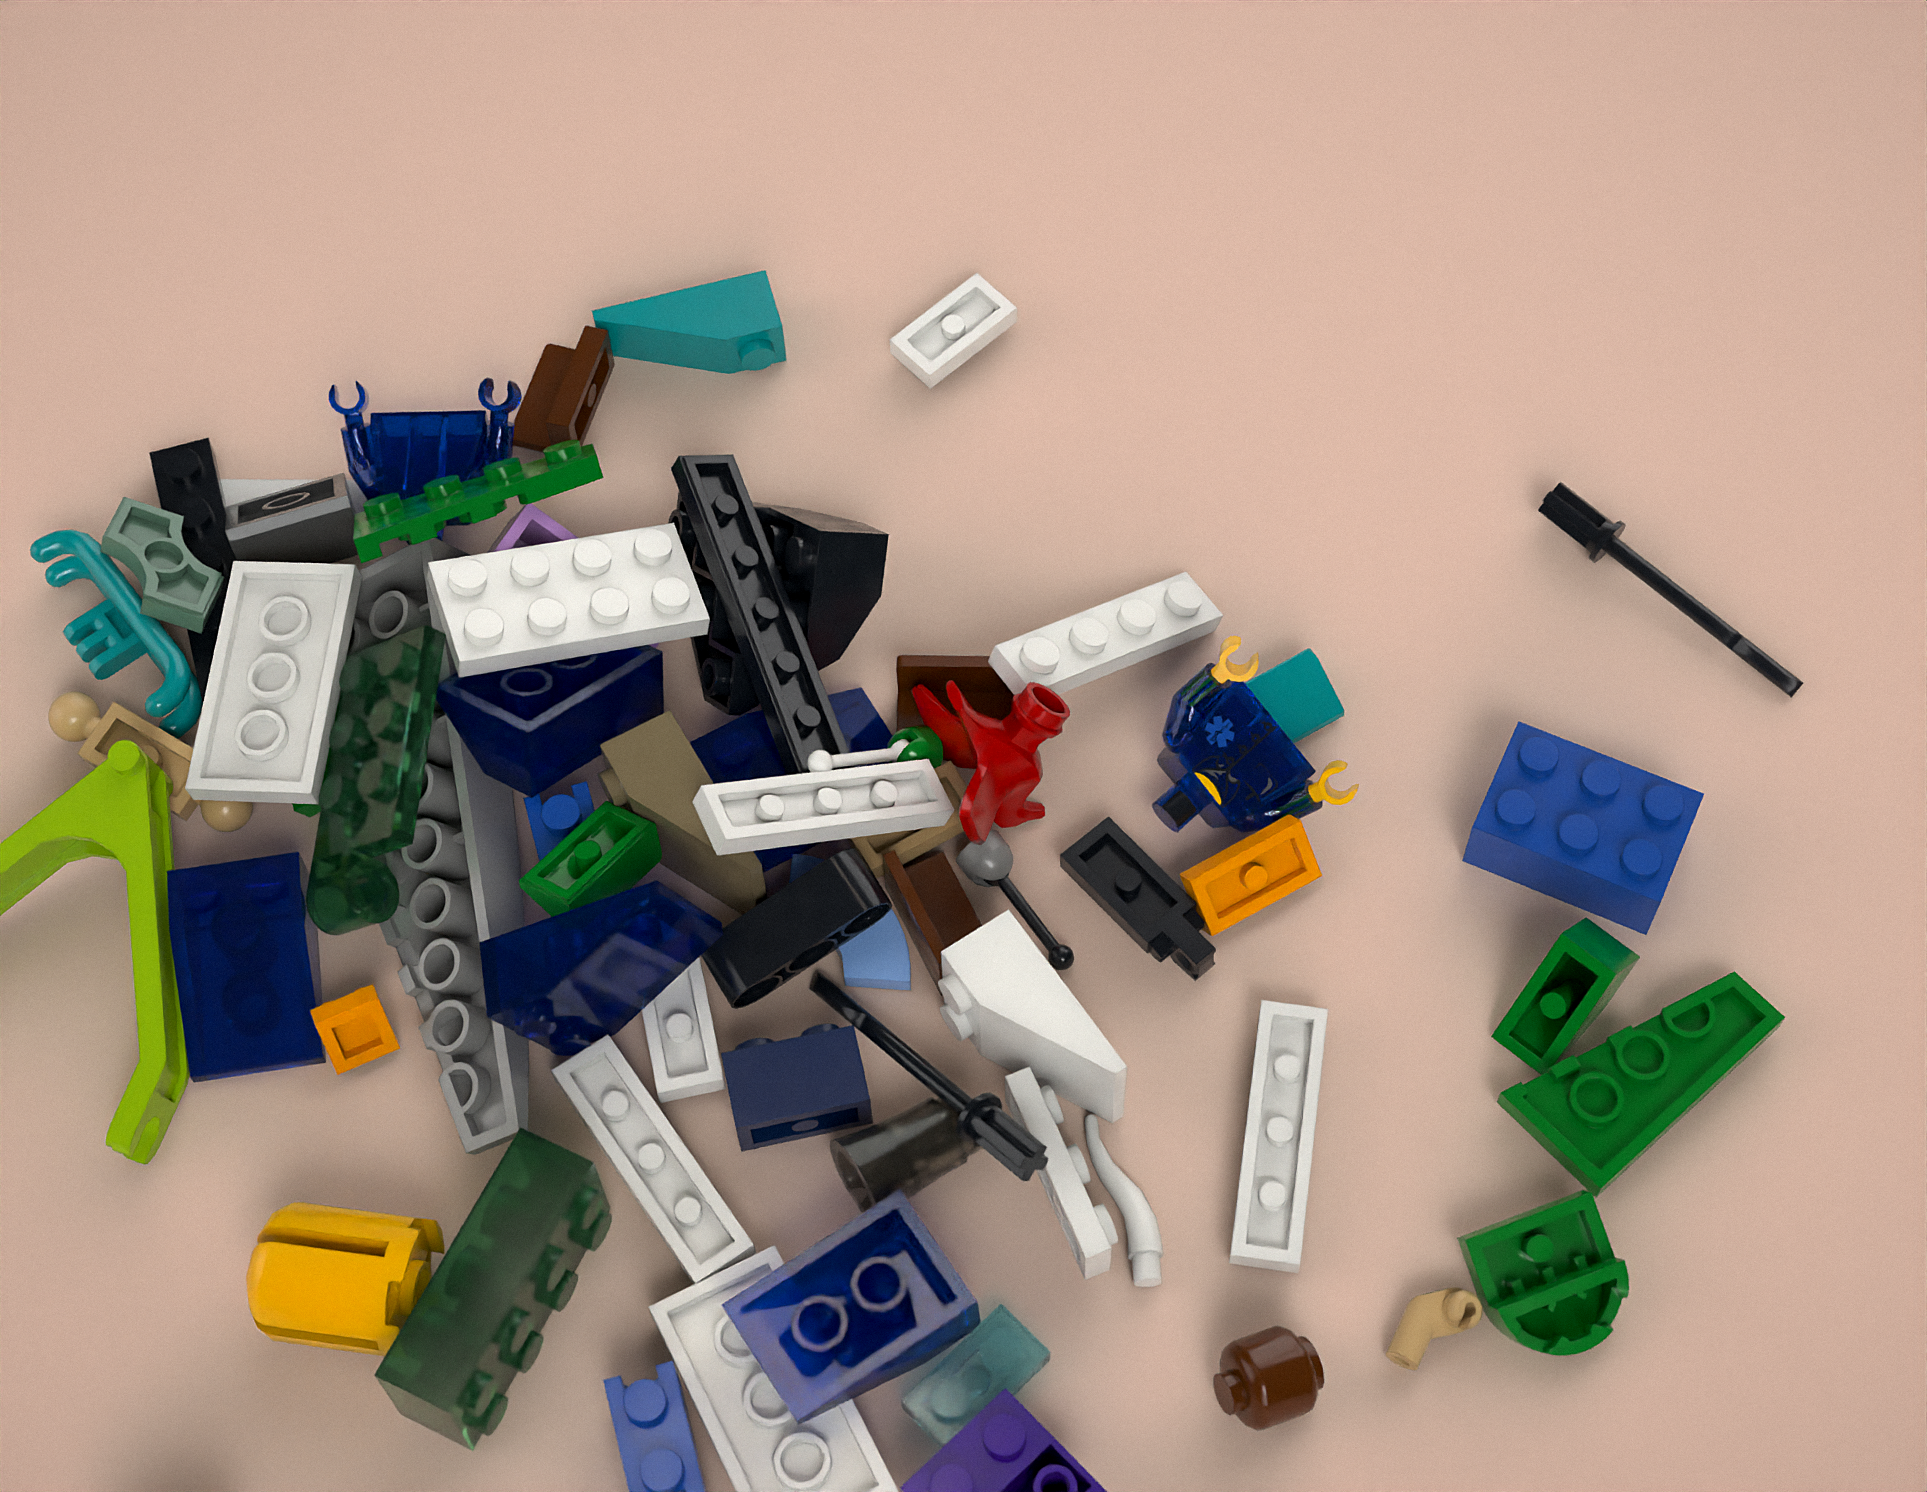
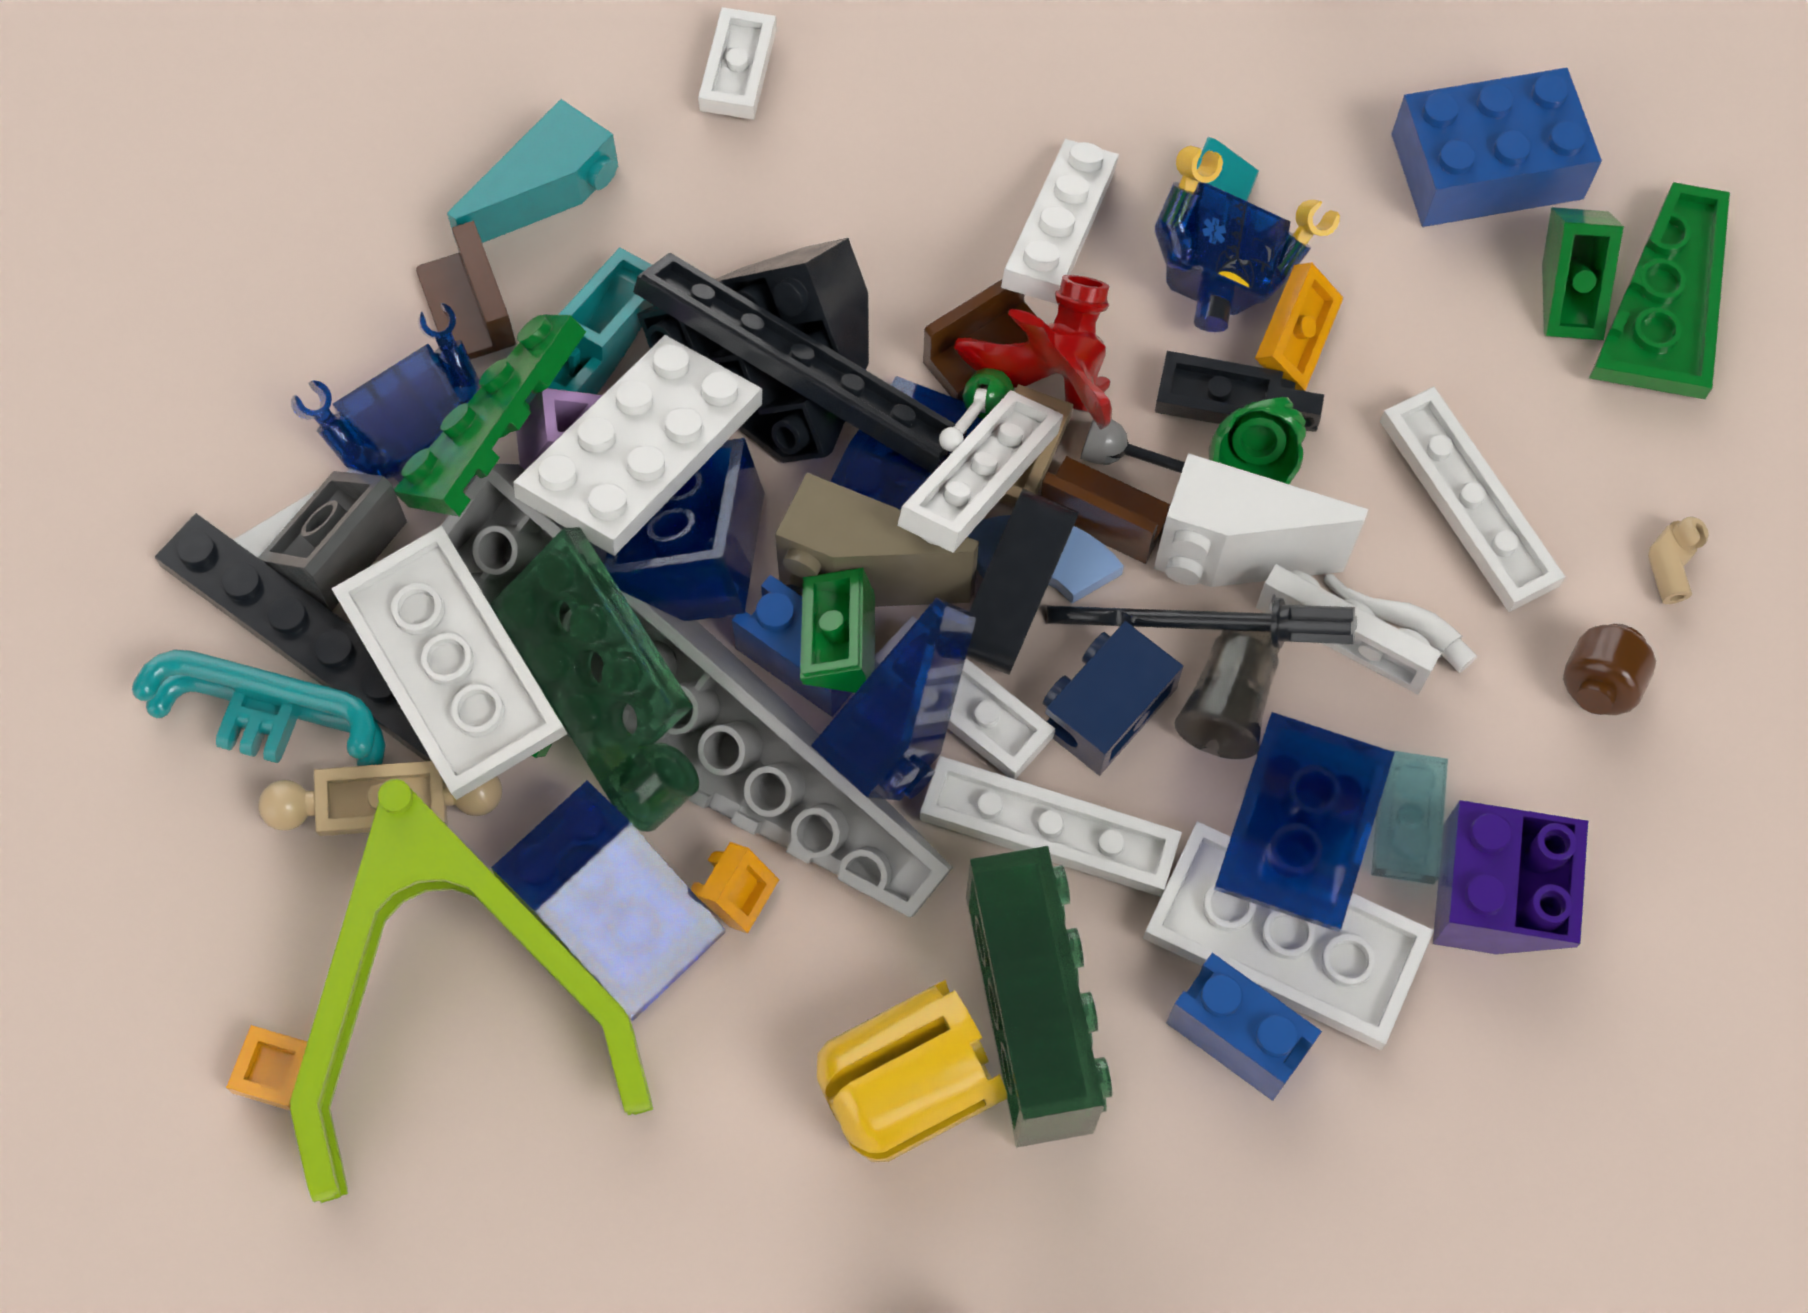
camera: 40 degrees left, 5 degrees up
sand green tile [100,497,224,633] -> none
green slope [1457,1190,1629,1356] -> none
none -> teal slope [526,247,654,403]
none -> green hair [1208,397,1306,484]

